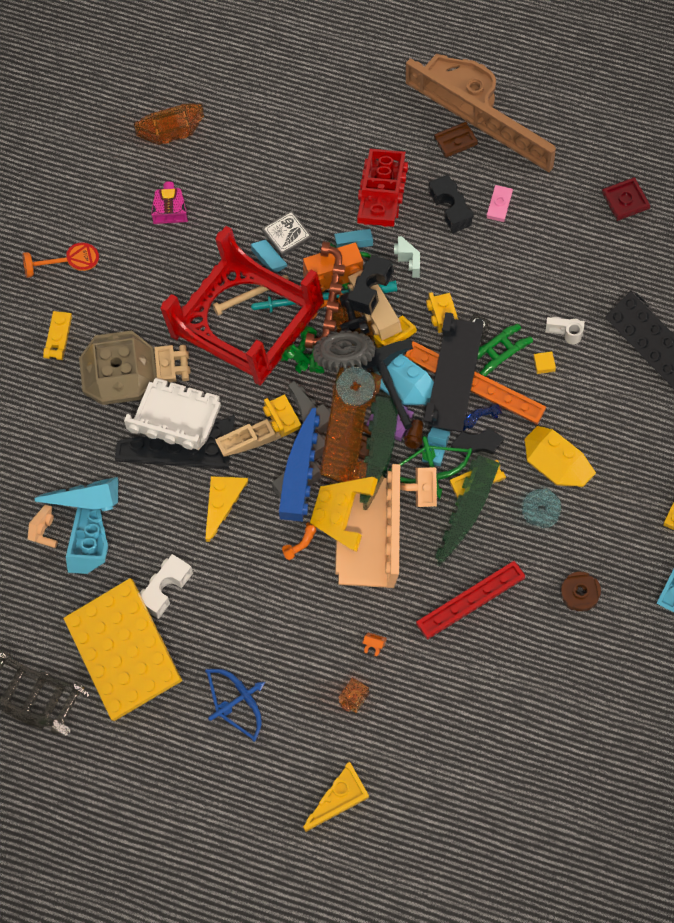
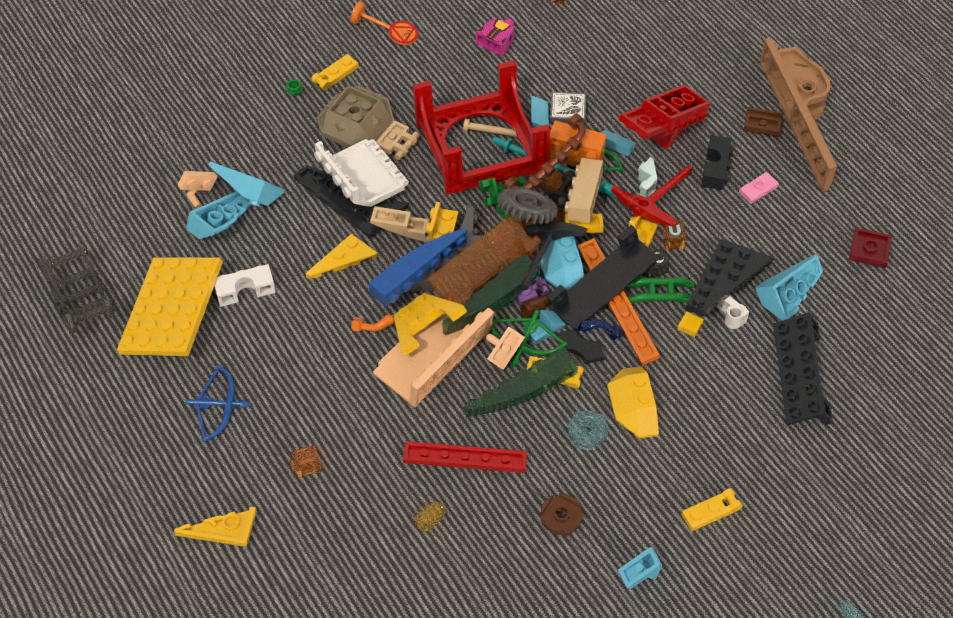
camera: 35 degrees right, 10 degrees down
clear light blue plate [336,367,375,406] -> none
black arch [348,255,394,315] -> none
orange tile [363,632,387,656] -> none
none -> green plate [286,79,303,95]
none -> clear yellow brick [414,501,445,532]
none -> red piece [611,165,693,226]
none -> clear orange brick [662,220,686,250]
none -> black wing [685,239,774,316]
none -> medium azure wedge [756,254,823,321]

